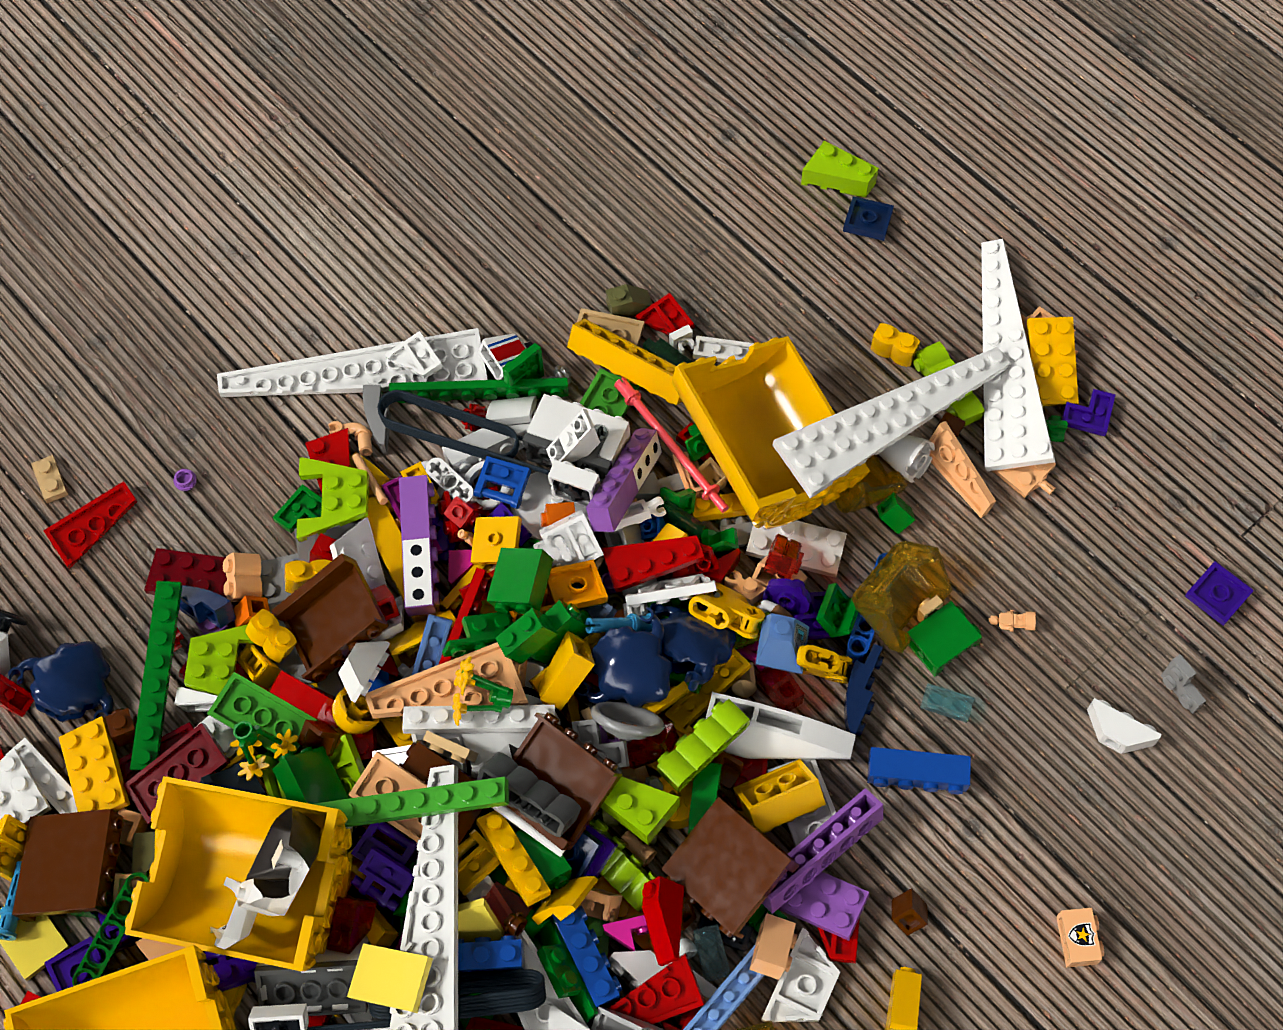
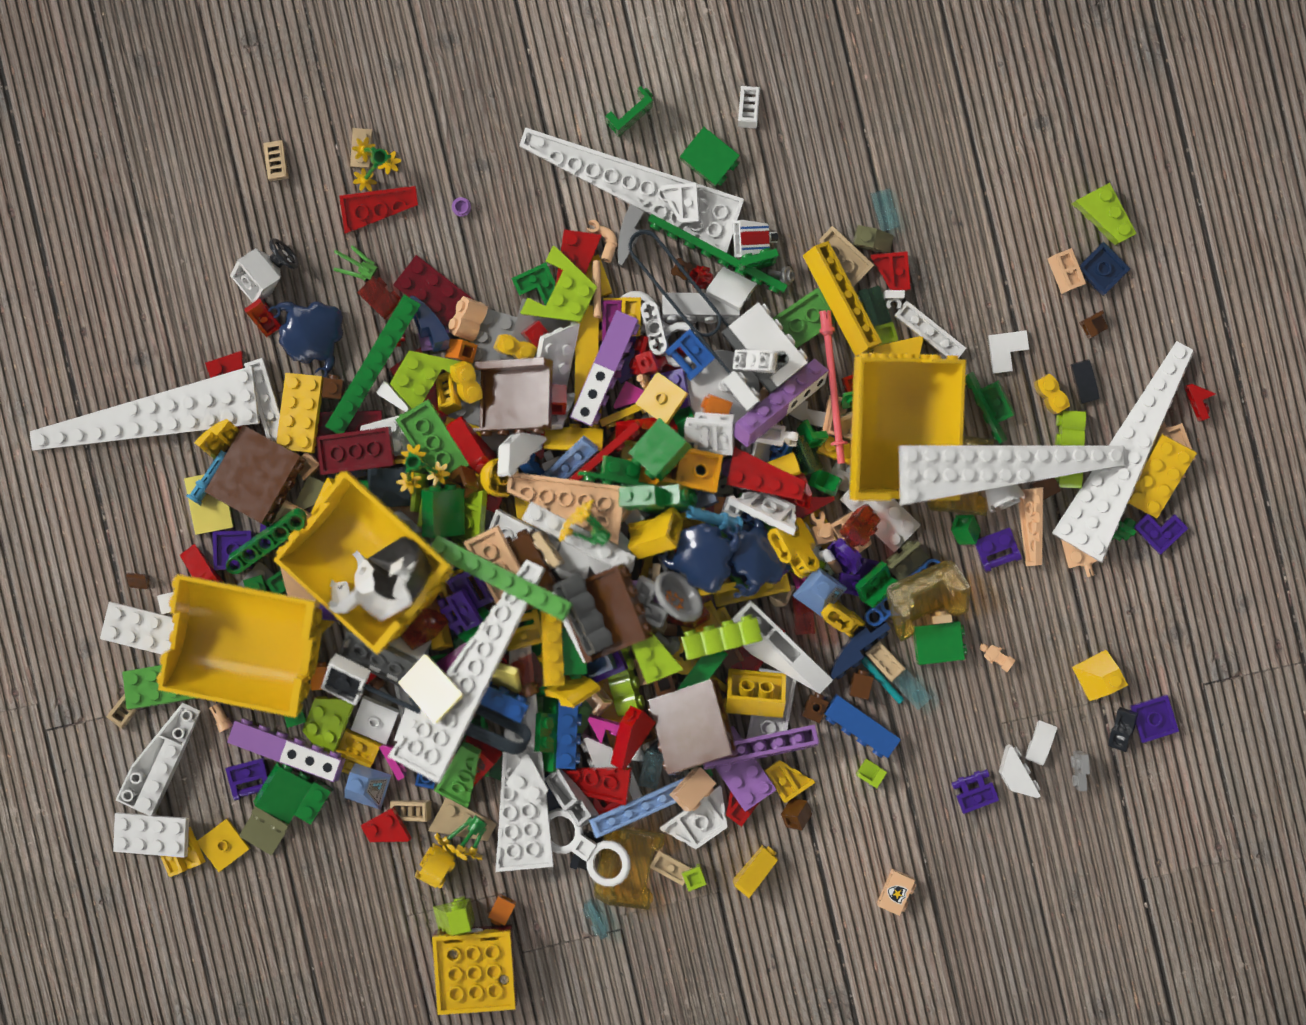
camera: 30 degrees right, 25 degrees up
none -> bright green plant [333,245,378,281]
none -> yellow plant [352,137,401,191]
none -> clear red brick [357,276,401,320]
none -> green panel [605,86,653,137]
none -> reddish brown brick [654,674,678,696]
none -> reddish brown plate [671,258,693,280]
none -> green brick [679,127,740,188]
none -> white slope [738,86,760,128]
none -> yellow wing [763,760,815,803]
none -> reddish brown brick [801,692,829,724]
none -> reddish brown brick [848,670,874,700]
none -> lime panel [856,759,887,788]
none -> teal bar [861,656,904,704]
none -> tan plate [865,641,905,682]
none -> clear light blue slope [870,188,900,231]
none -> olive bracket [886,540,929,583]
none -> dark purple plate [951,769,999,814]
none -> green bracket [965,372,1016,444]
none -> dark purple plate [974,527,1022,573]
none -> white tile [988,330,1029,374]
none -> white slope [1025,720,1057,766]
none -> light nougat hinge [1047,248,1086,294]
none -> black slope [1070,359,1100,404]
none -> yellow slope [1072,650,1128,701]
none -> reddish brown panel [1079,310,1108,339]
none -> black slope [1108,707,1138,752]
none -> red slope [1184,384,1216,421]

